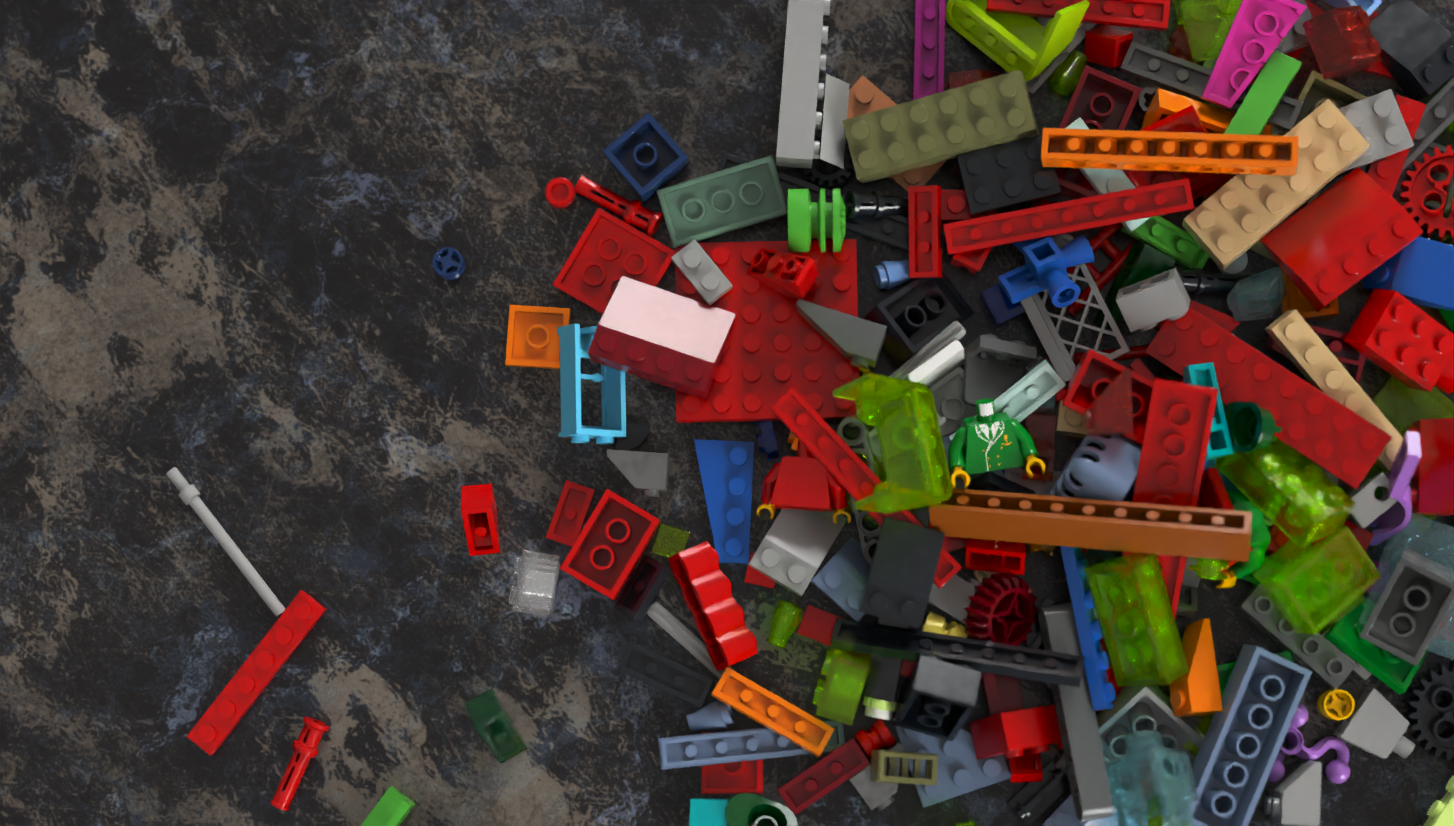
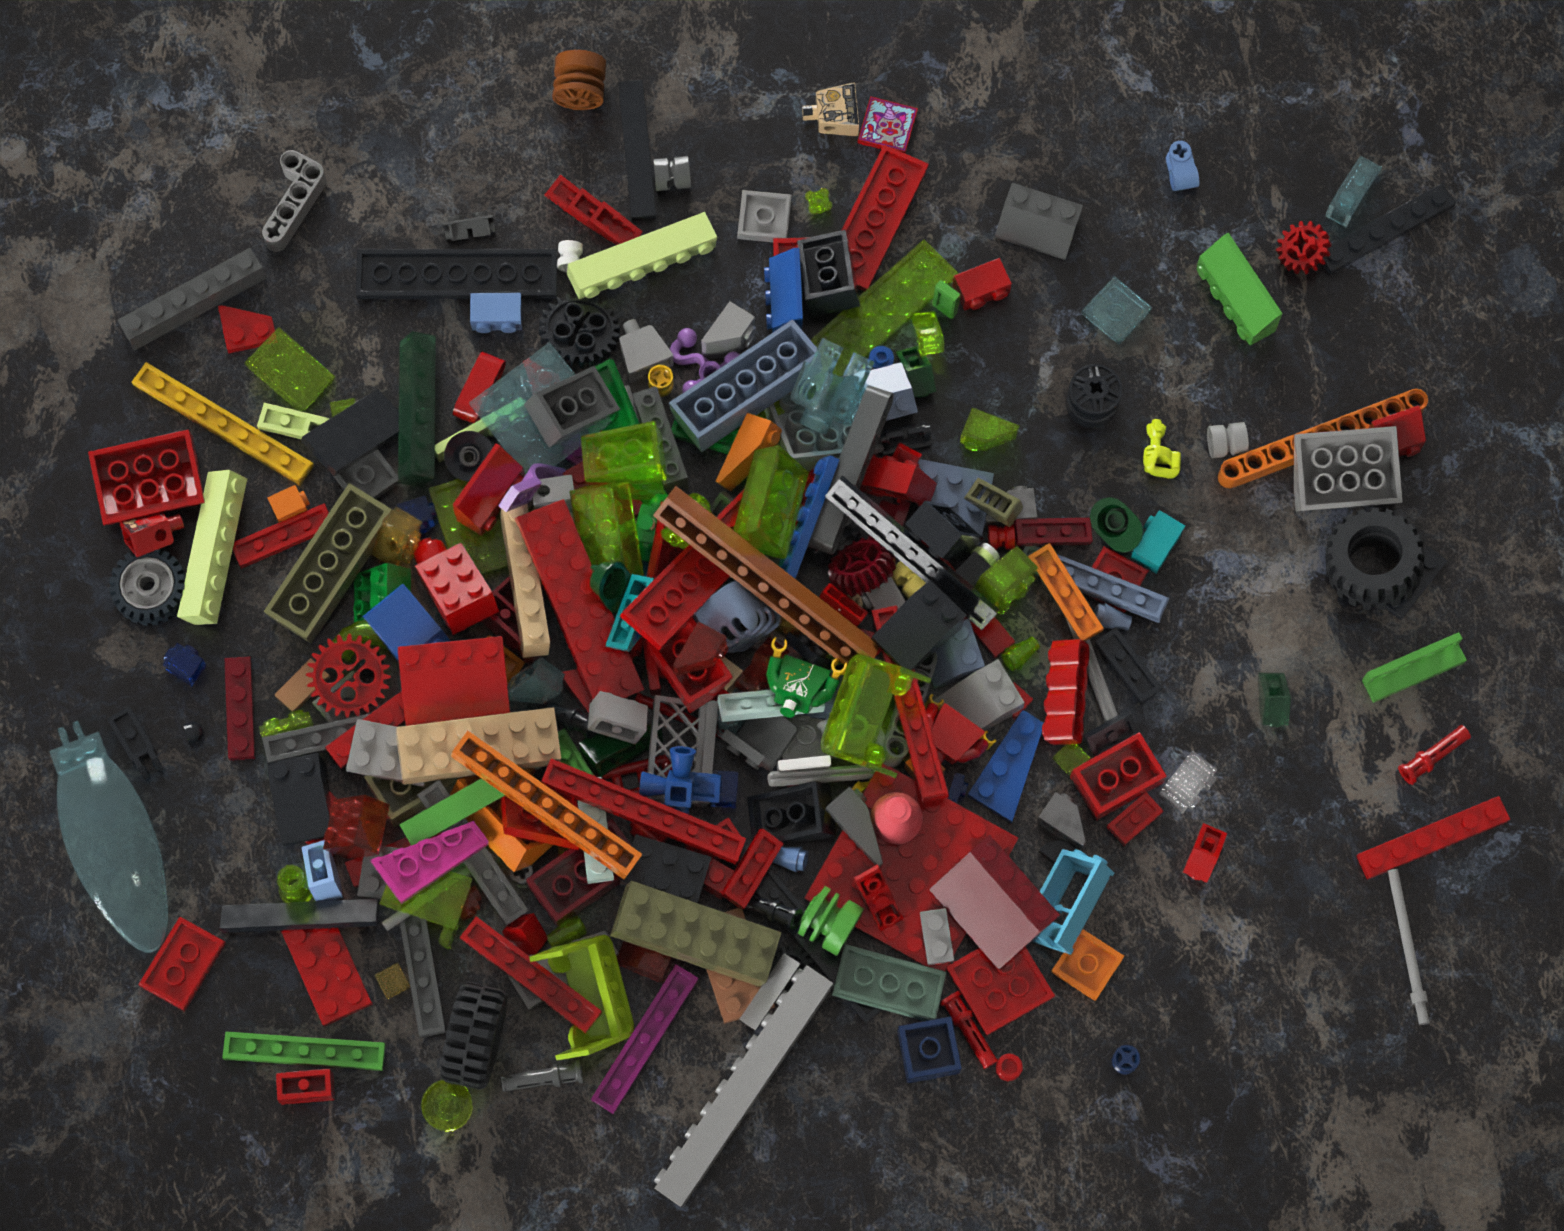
camera: 160 degrees left, 10 degrees down
none -> coral cone [870,792,923,845]

